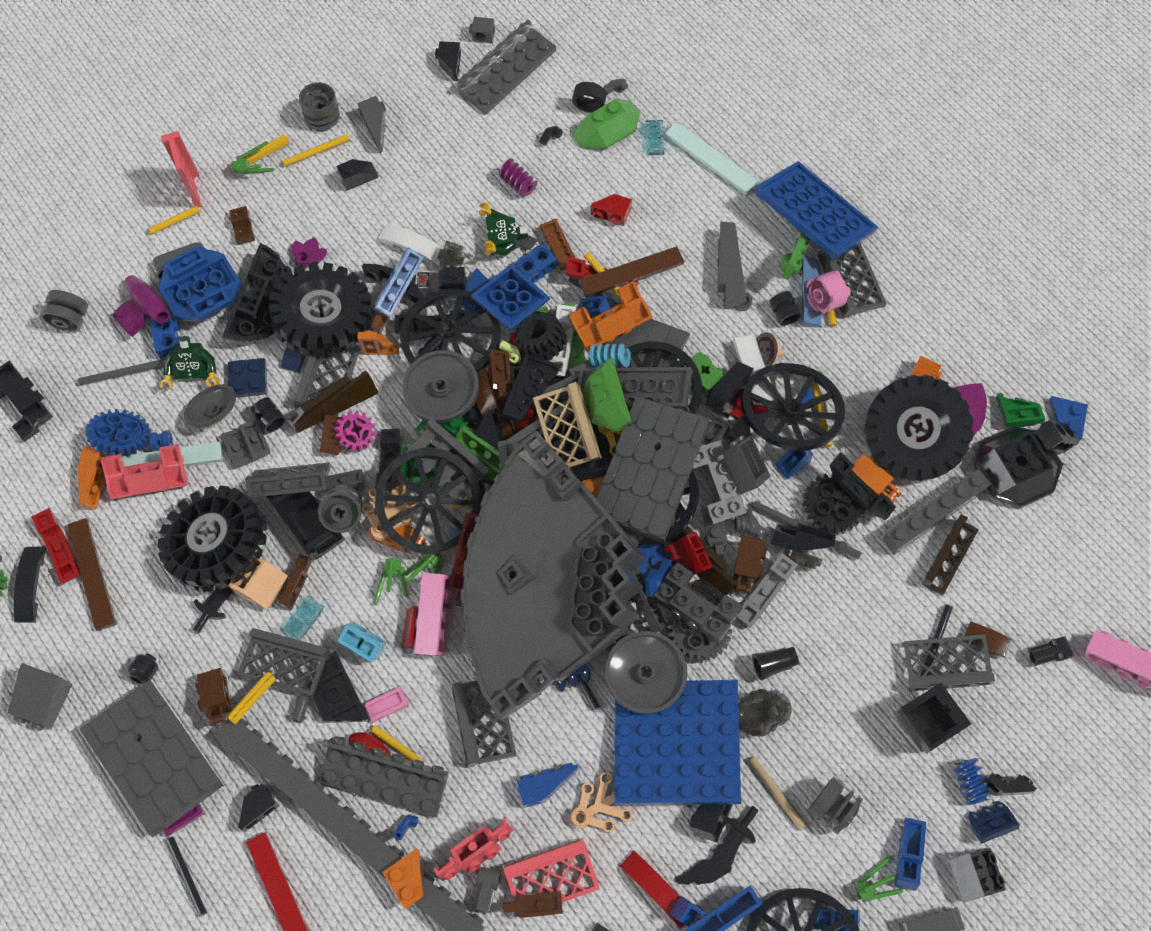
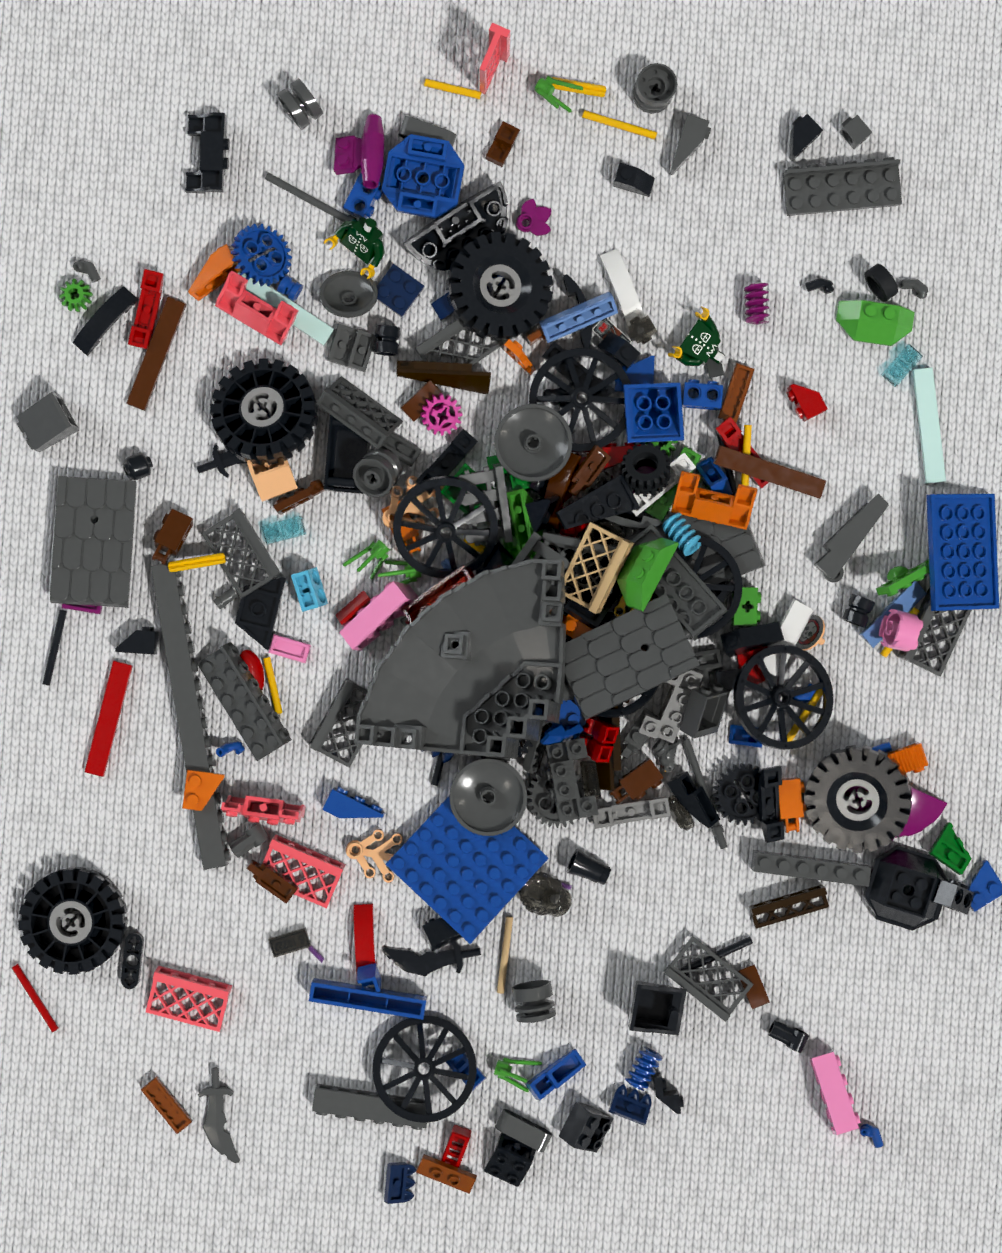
camera: 40 degrees right, 20 degrees up
yellowish green arm [499,340,521,364] -> none

